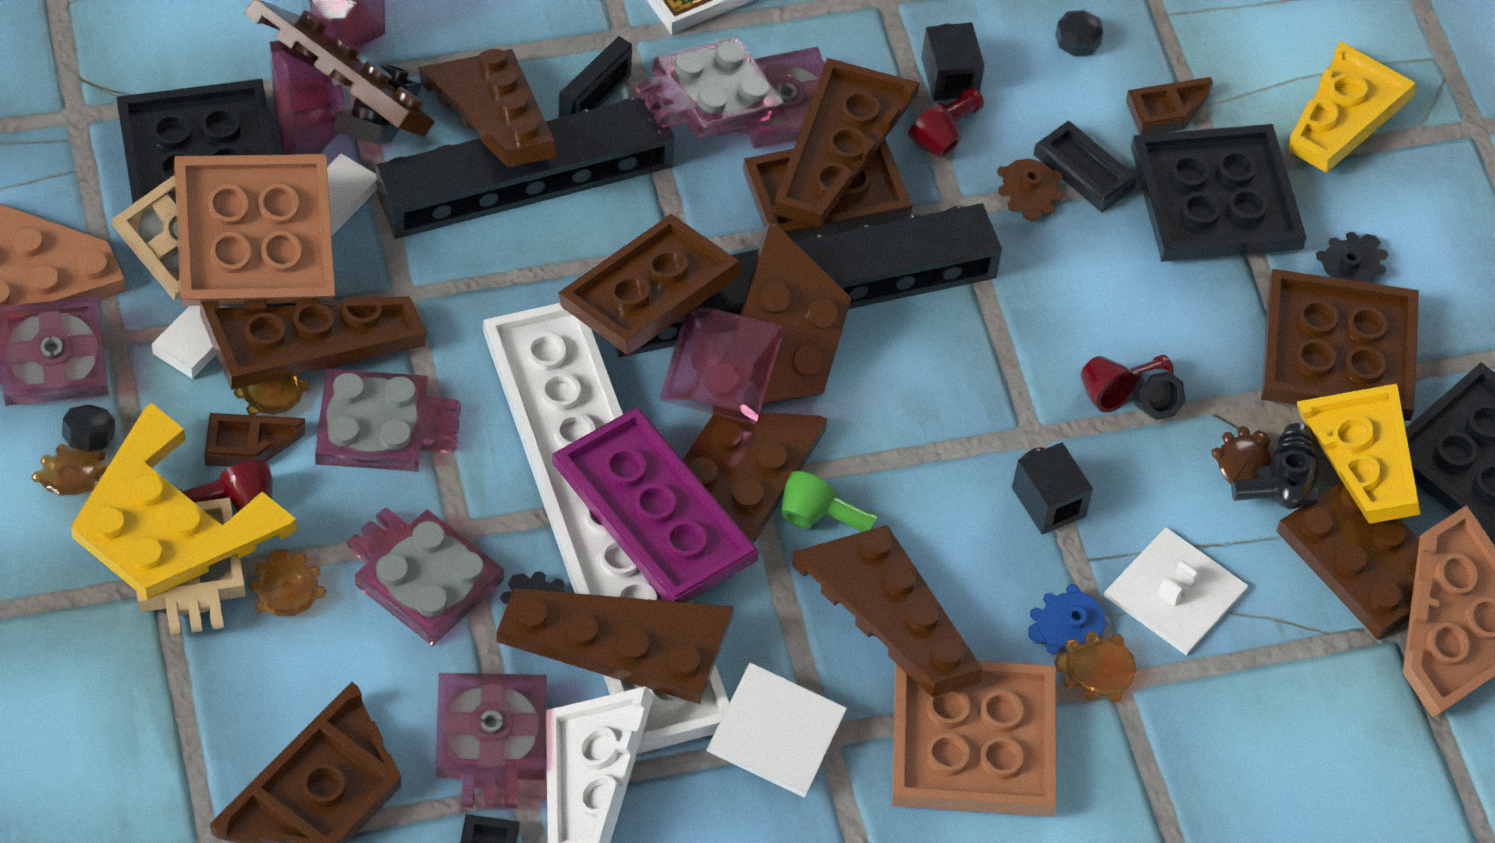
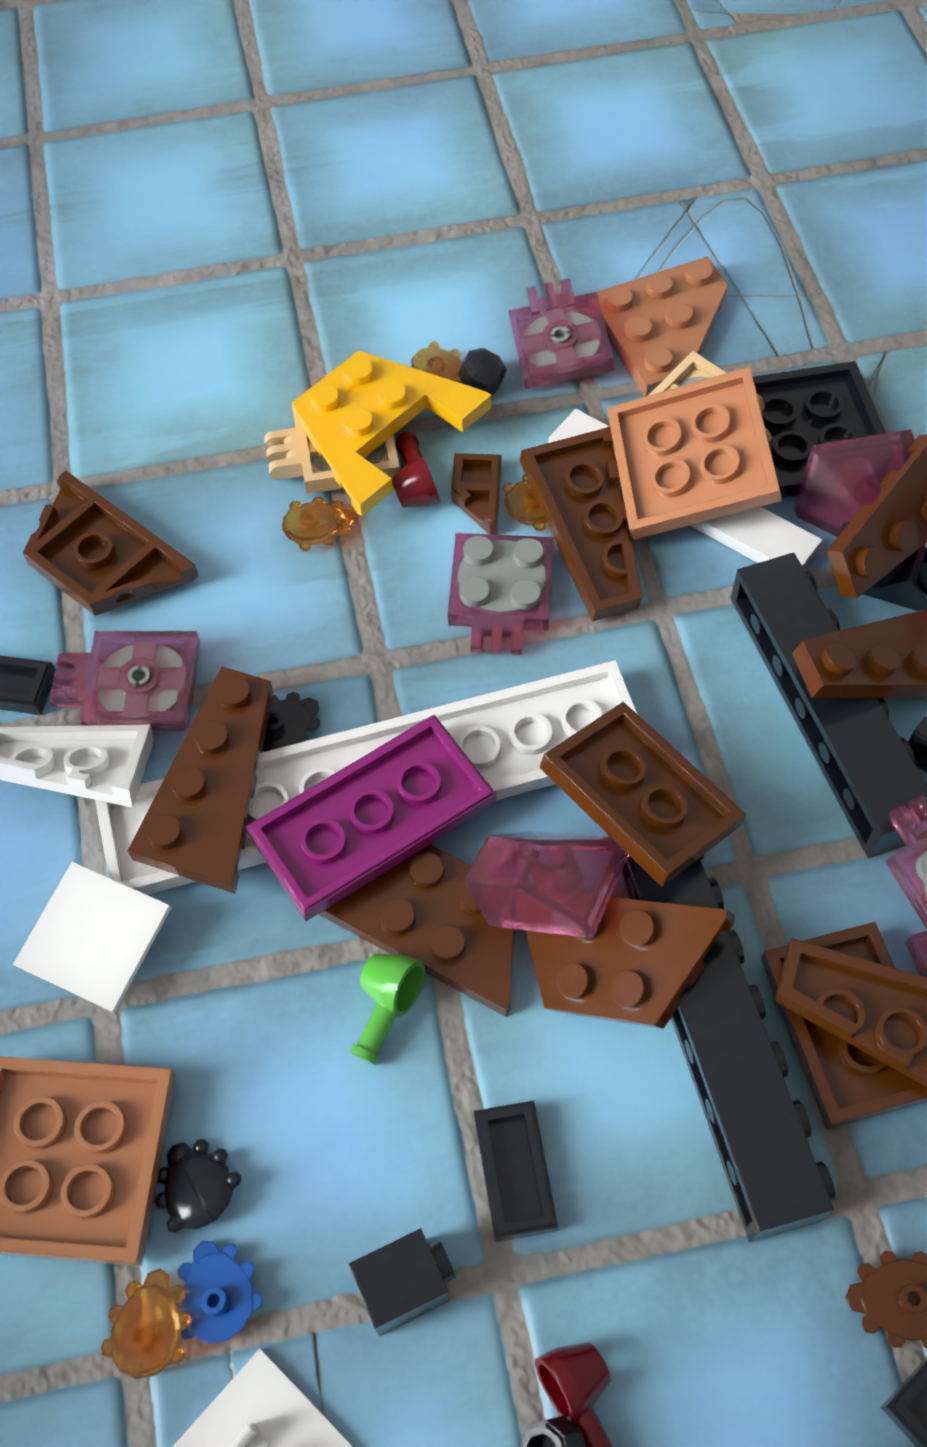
camera: 100 degrees right, 5 degrees up
piece [347,508,504,646] -> none
reddish brown wing [792,525,982,697] -> none
none -> black piece [154,1139,242,1233]
none -> black tile [474,1100,558,1242]

